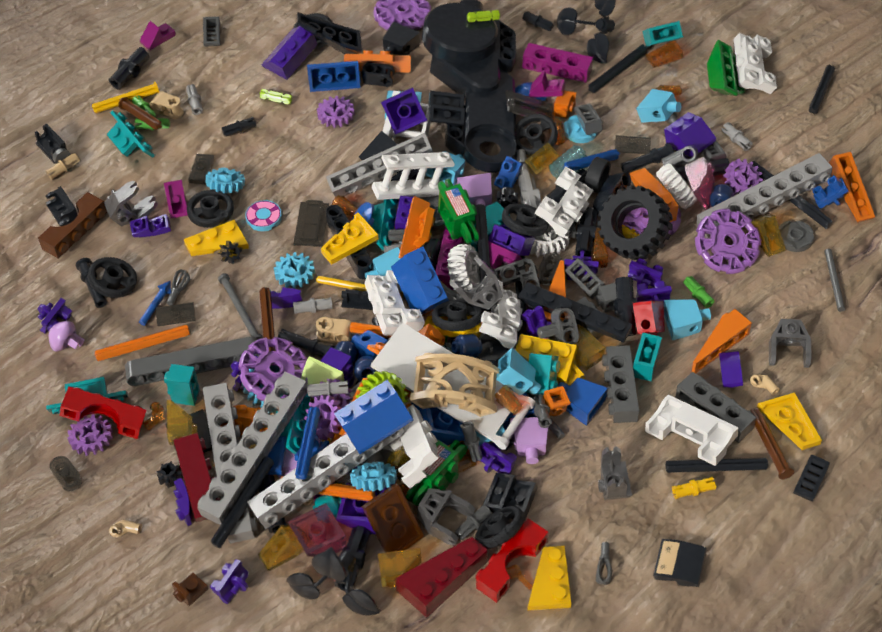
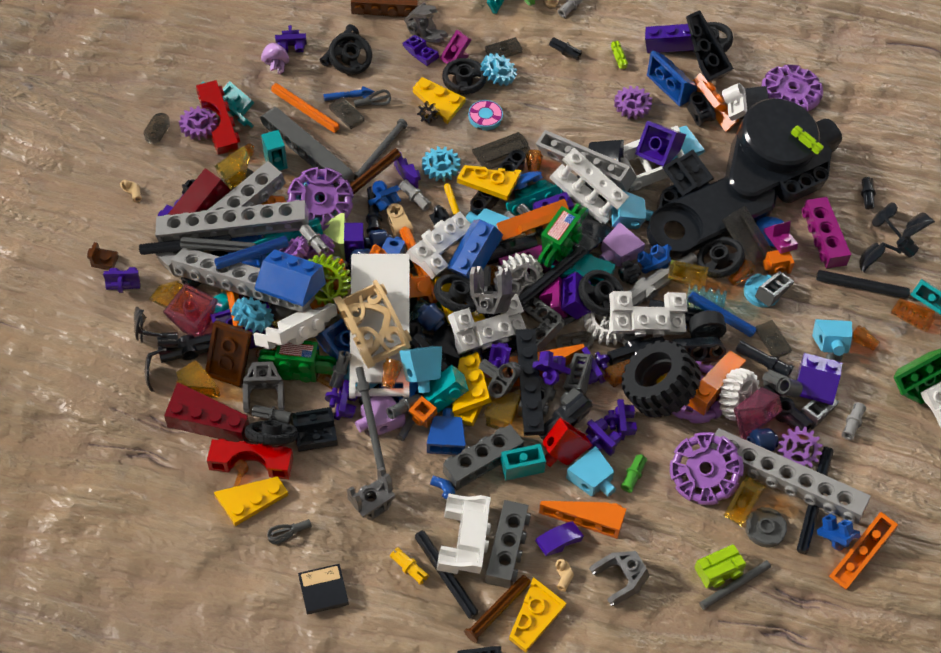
camera: 55 degrees right, 5 degrees up
none -> dark grey axle [180,237,256,252]
none -> dark grey bar [355,367,386,472]
none -> blue hips [368,180,401,211]
none -> blue arm [430,475,455,499]
none -> dark purple hips [533,351,571,386]
none -> lime brick [694,544,746,588]
none -> white plate [722,83,747,121]

